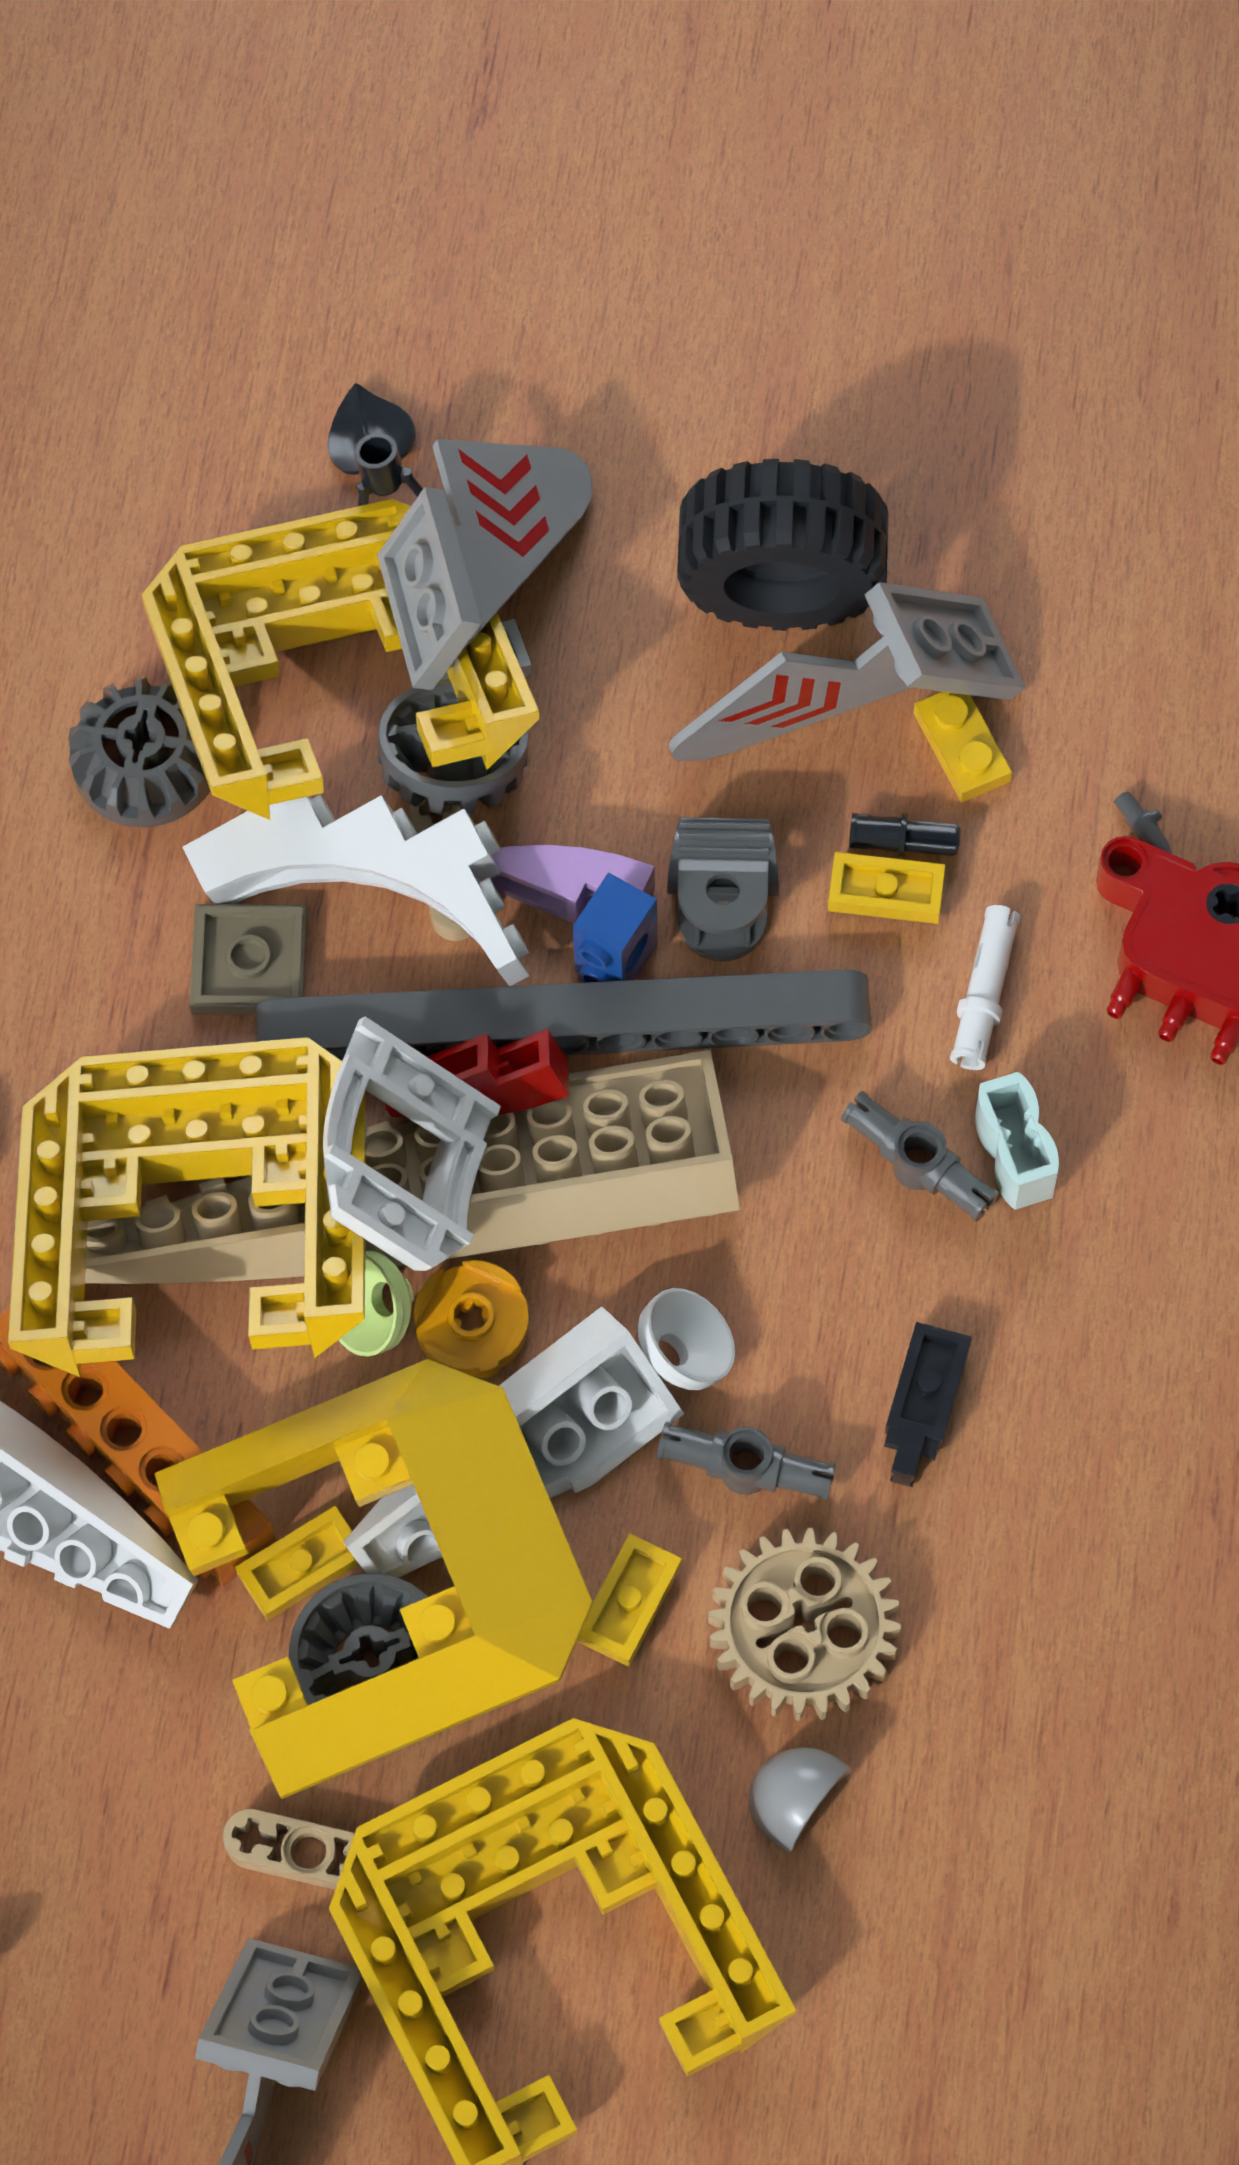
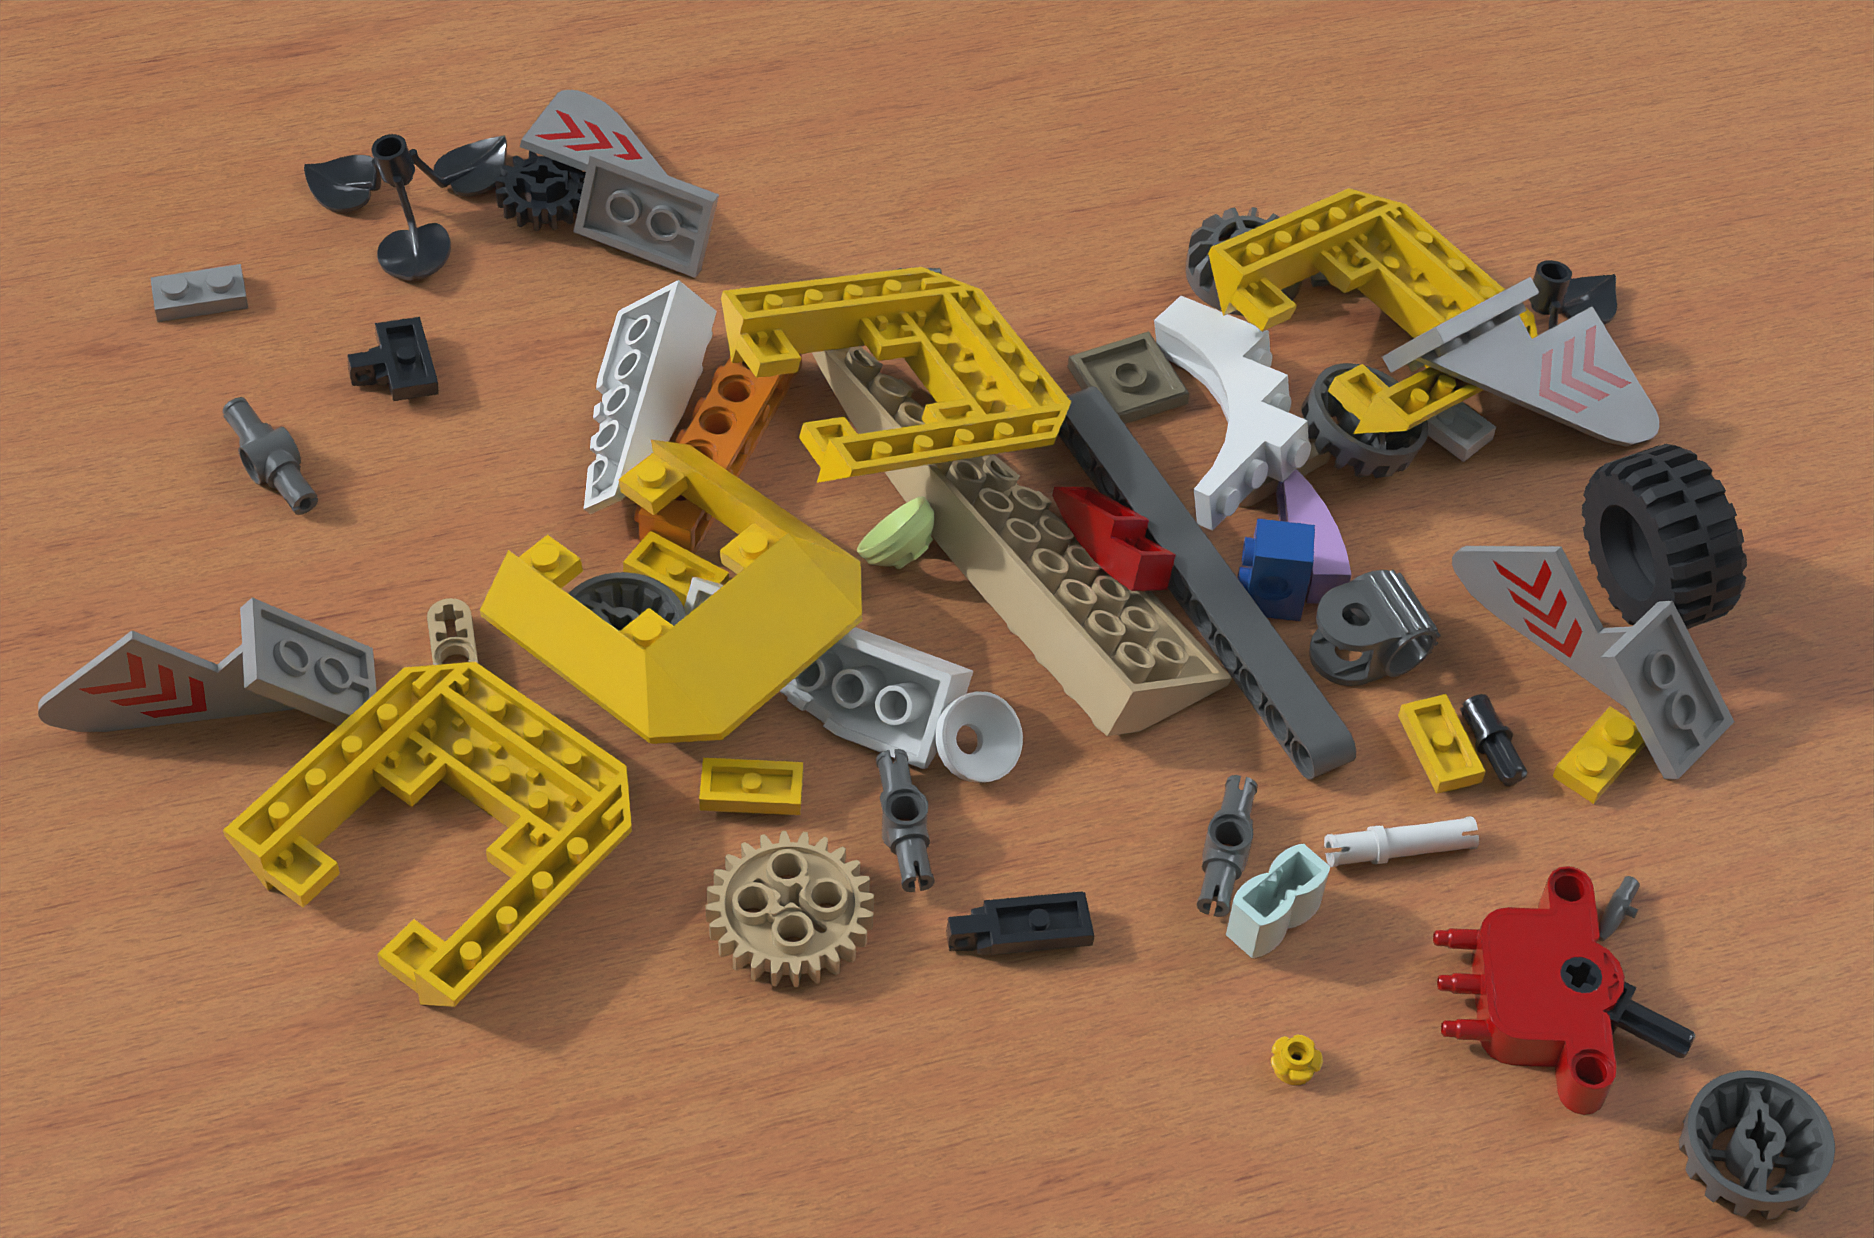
camera: 60 degrees right, 15 degrees down
white wedge [323,1016,501,1271] -> none
light orange plate [413,1260,529,1378] -> none
light grey helmet [749,1747,852,1853] -> none
none -> yellow plate [1271,1034,1323,1085]

